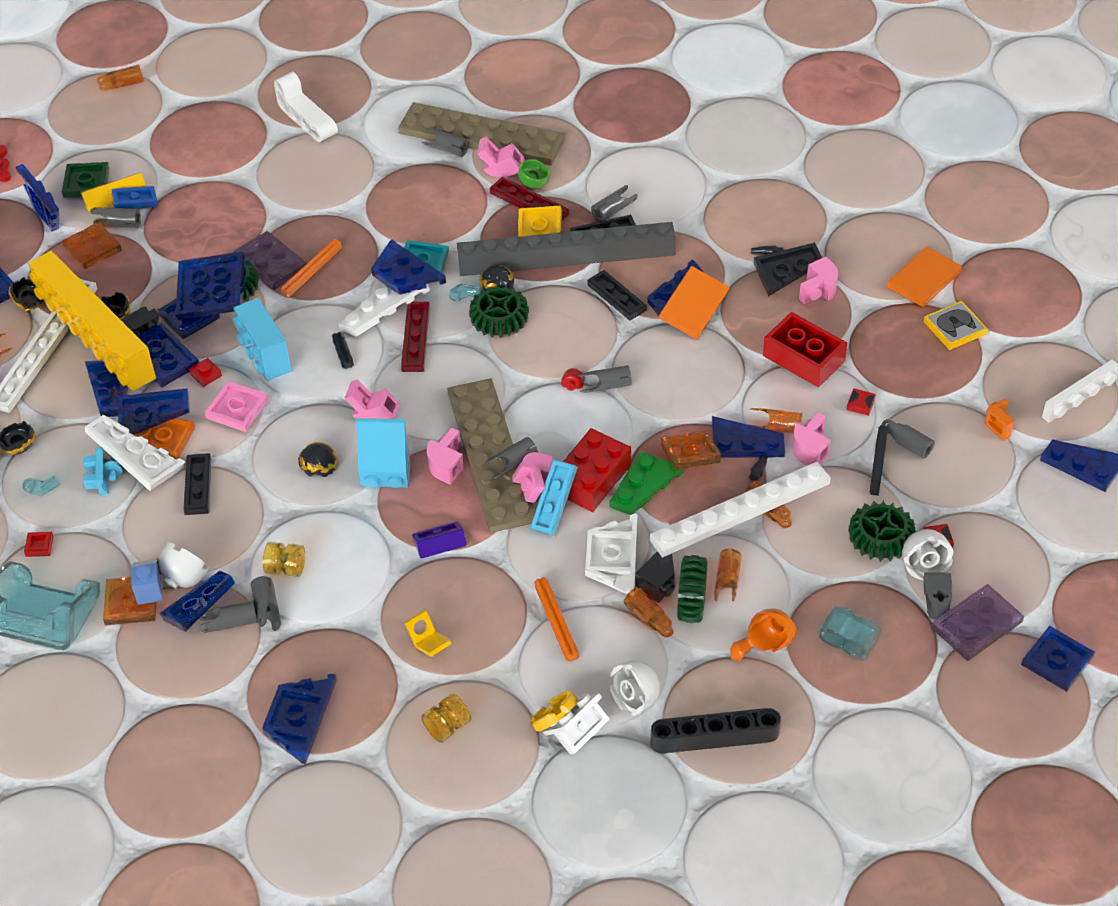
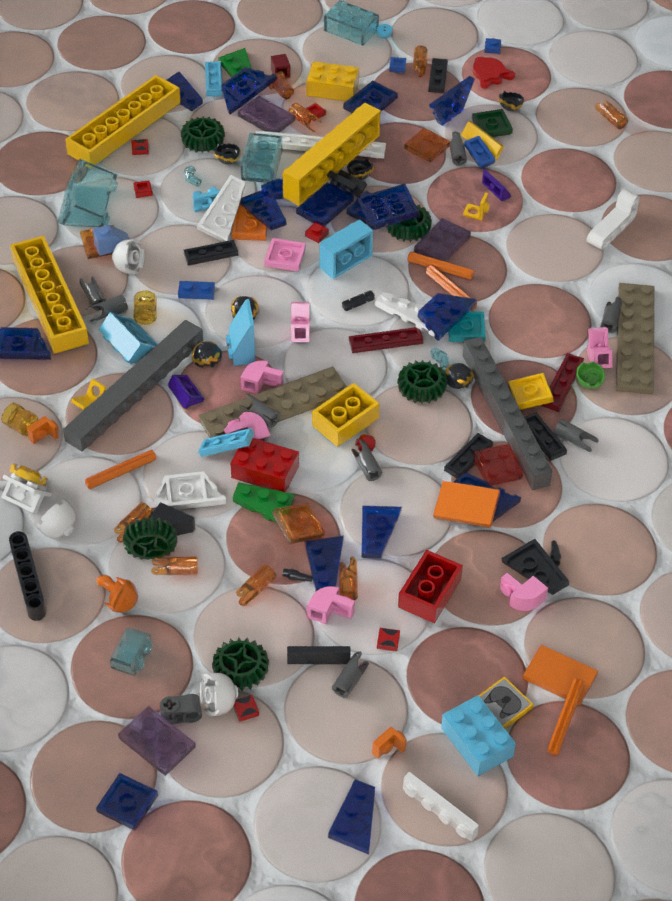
camera: 75 degrees right, 0 degrees up
clear blue wing [160,570,235,632] -> none
white plate [650,462,831,558] -> none
none -> yellow brick [10,235,89,354]
none -> orange bracket [27,416,59,444]
none -> dark grey brick [63,320,203,452]
none -> medium azure slope [98,312,158,364]
none -> blue plate [178,281,215,300]
none -> black hair [192,341,222,368]
none -> clear light blue brick [241,133,282,184]
none -> yellow brick [312,383,380,447]
none -> clear blue wing [361,506,402,558]
none -> orange axle [426,265,477,311]
none -> medium azure brick [441,695,516,776]
none -> yellow bracket [463,193,490,221]
none -> clear red plate [473,444,523,487]
none -> dark purple slope [482,169,511,201]
none -> black hair [498,91,524,111]
none -> orange axle [547,678,584,756]

